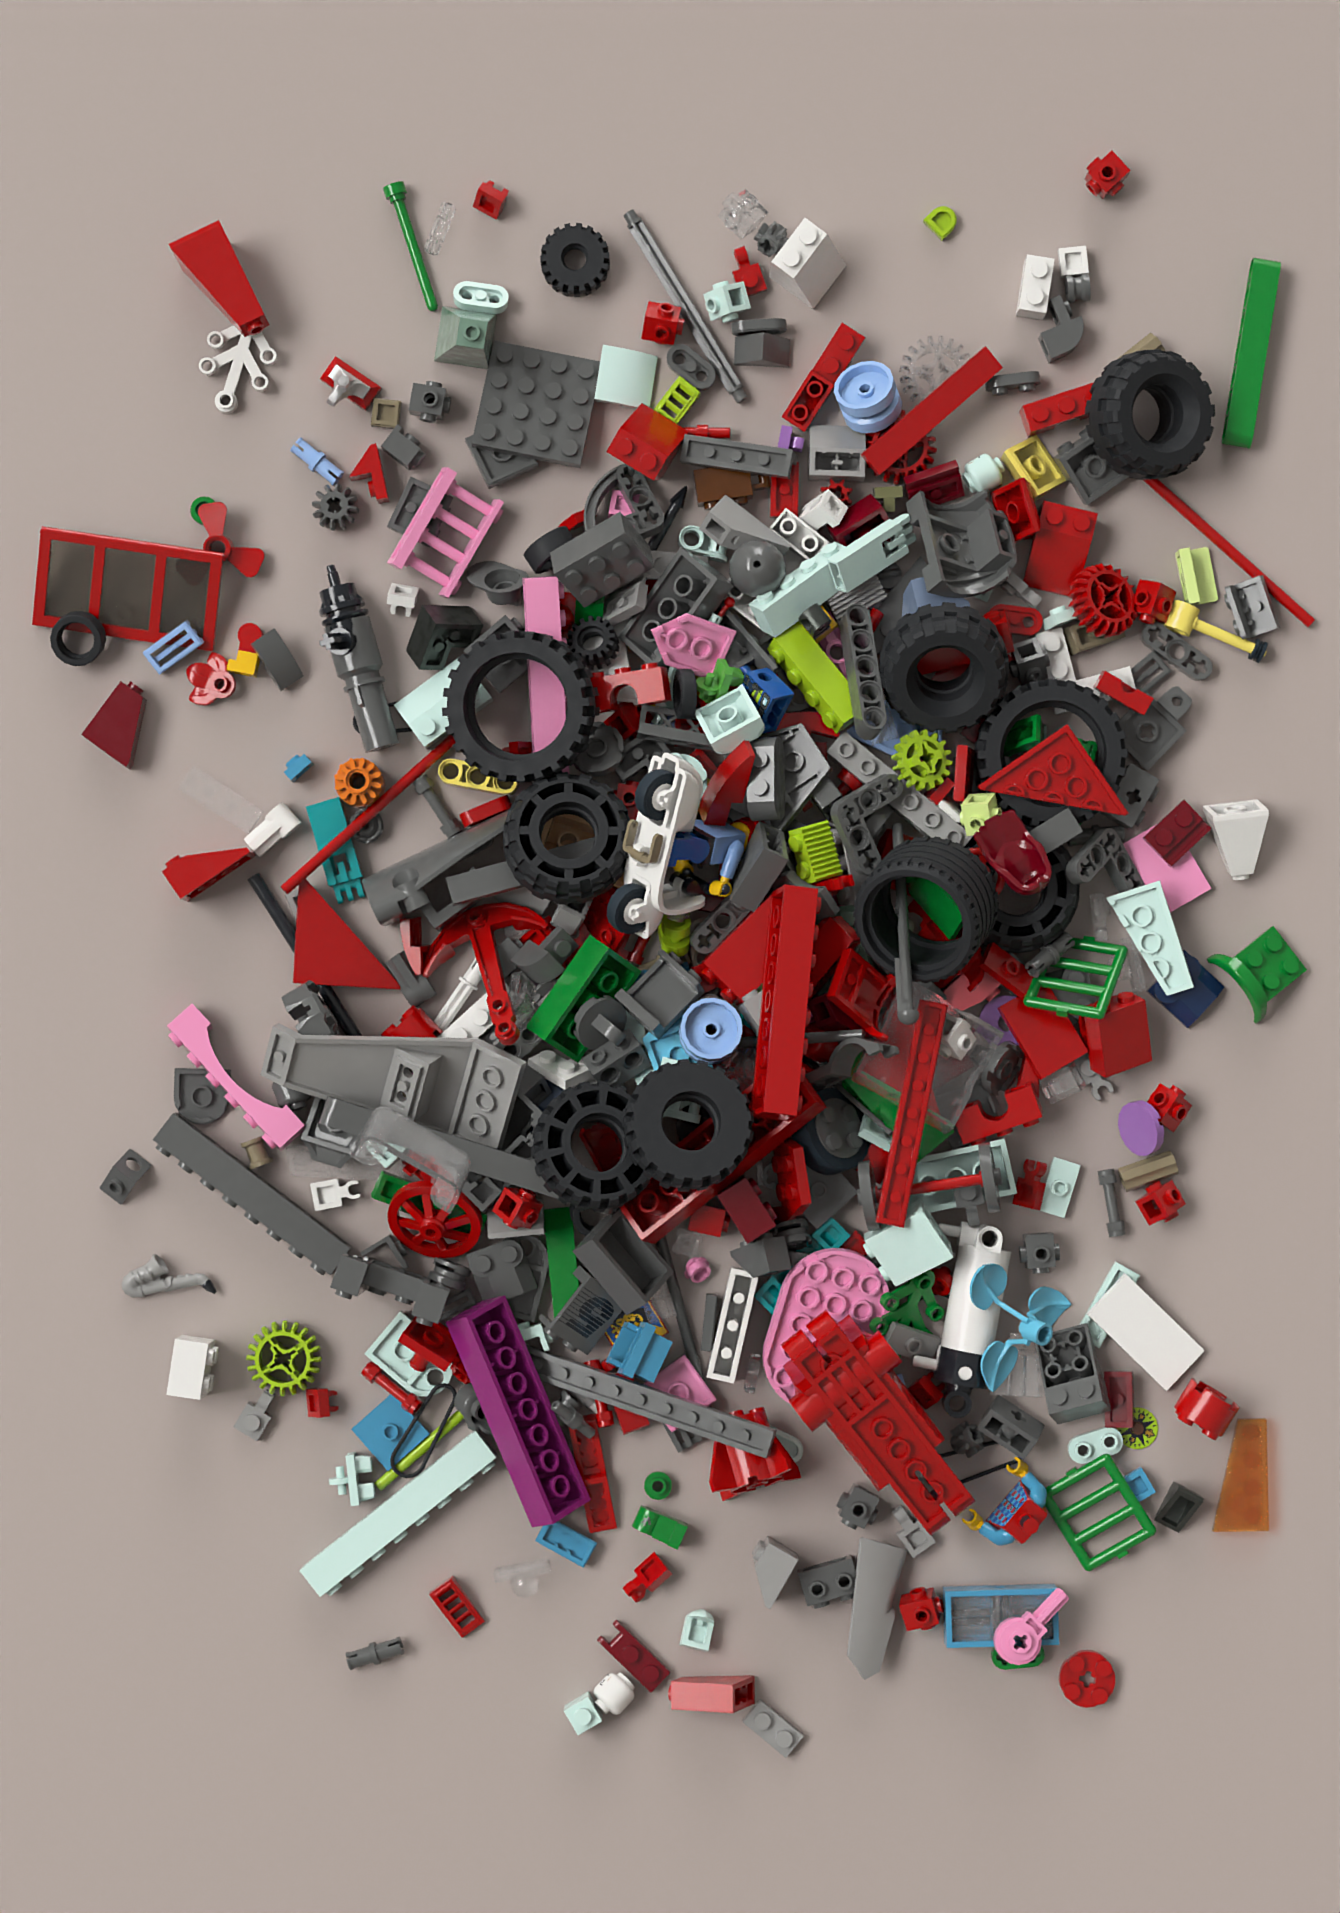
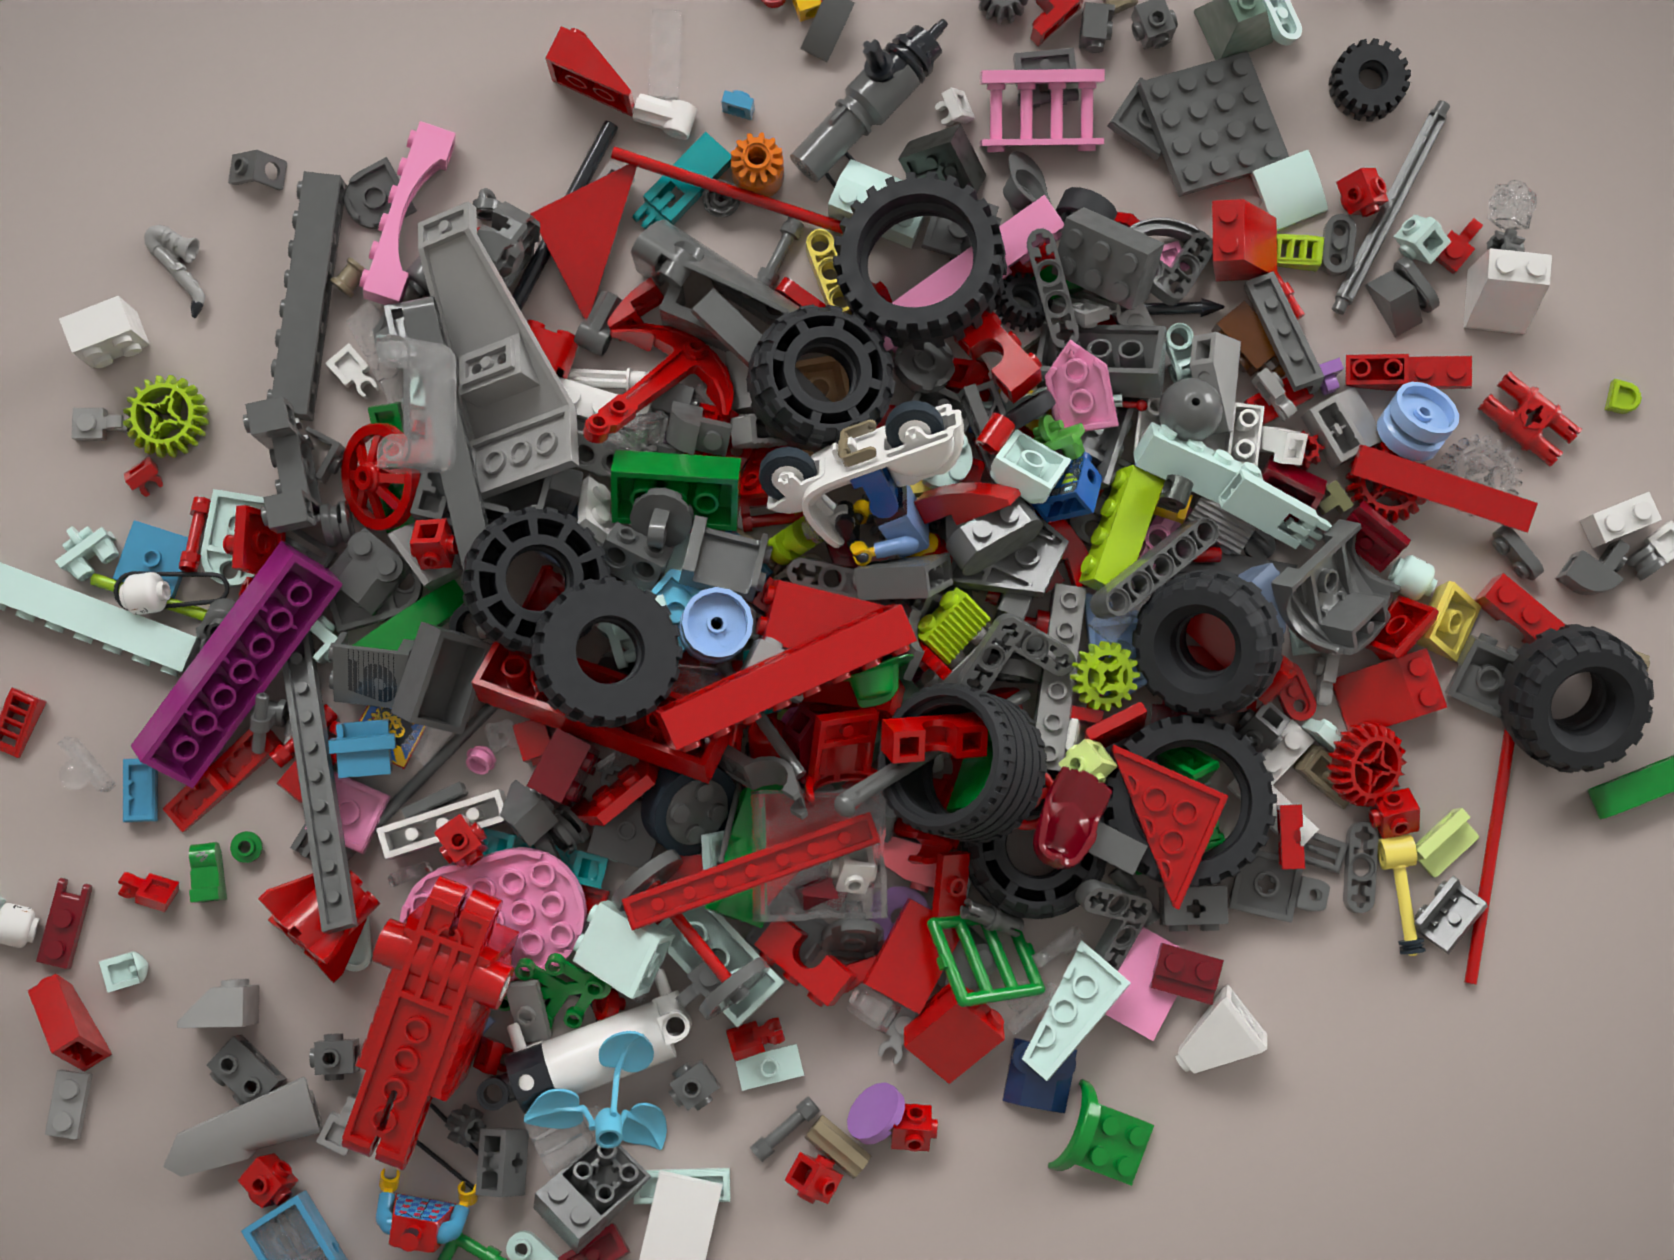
camera: 55 degrees right, 5 degrees down
none -> white head [119,572,171,615]
none -> red brick [434,813,489,867]
none -> dark grey tile [472,188,501,221]
none -> dark red slope [794,876,839,911]
none -> green piece [843,654,914,708]
none -> red arch [881,712,988,764]
none -> red piece [976,413,1016,455]
none -> dark grey beam [1027,228,1079,349]
none -> light grey plate [1251,367,1298,422]
none -> red pin [1477,371,1582,467]

